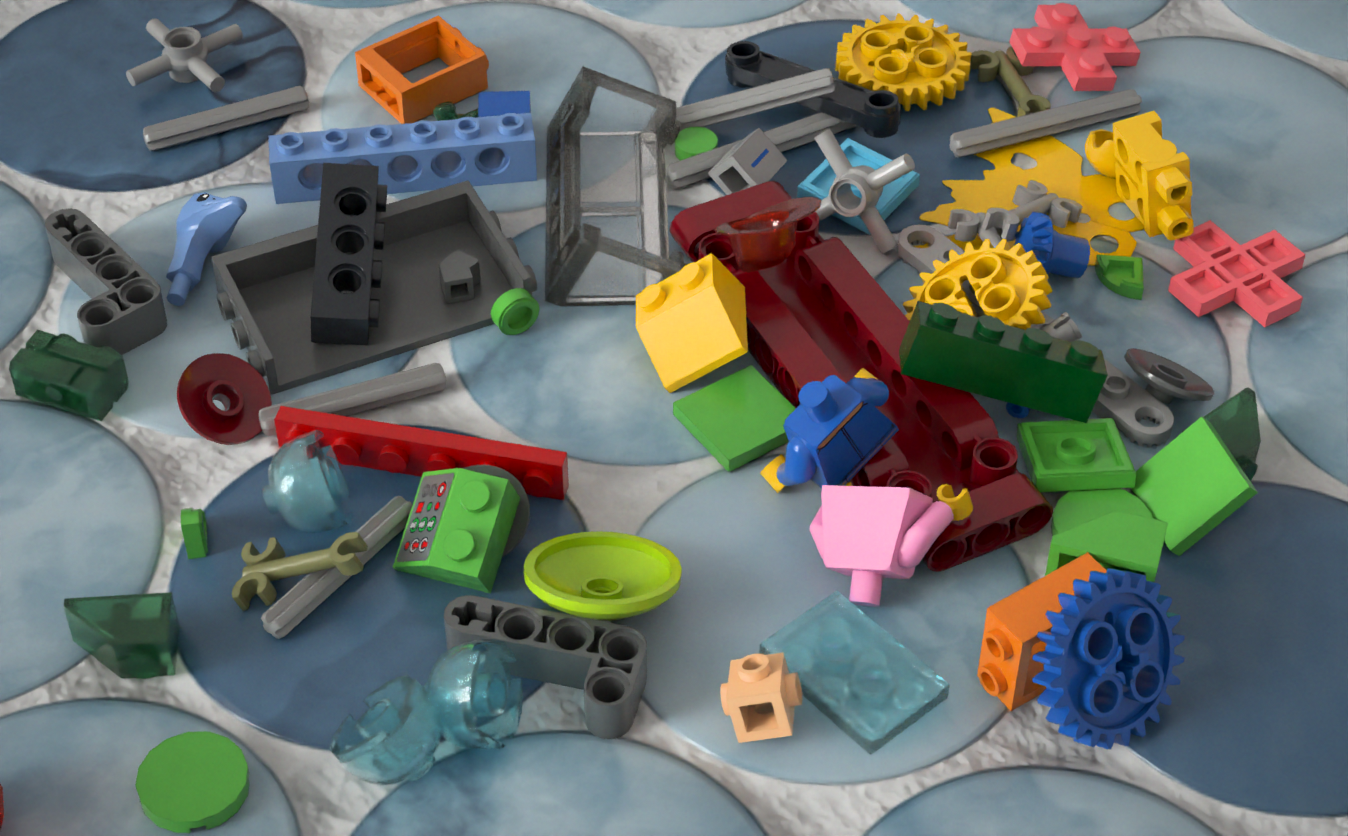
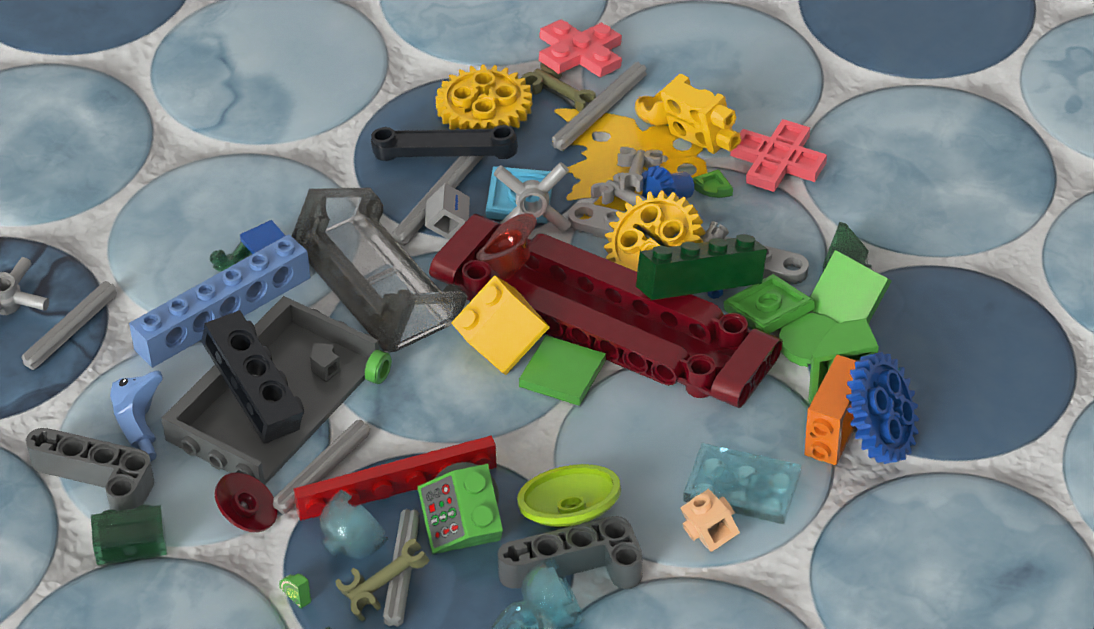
camera: 30 degrees left, 0 degrees up
orange window [355,15,489,124] -> none
light grey axle [669,68,835,133] -> none
bright green tile [675,127,718,160] -> none
blue torso [760,368,899,493] -> none
bright pink torso [810,482,973,607] -> none
dark grey dish [1124,348,1215,404] -> none

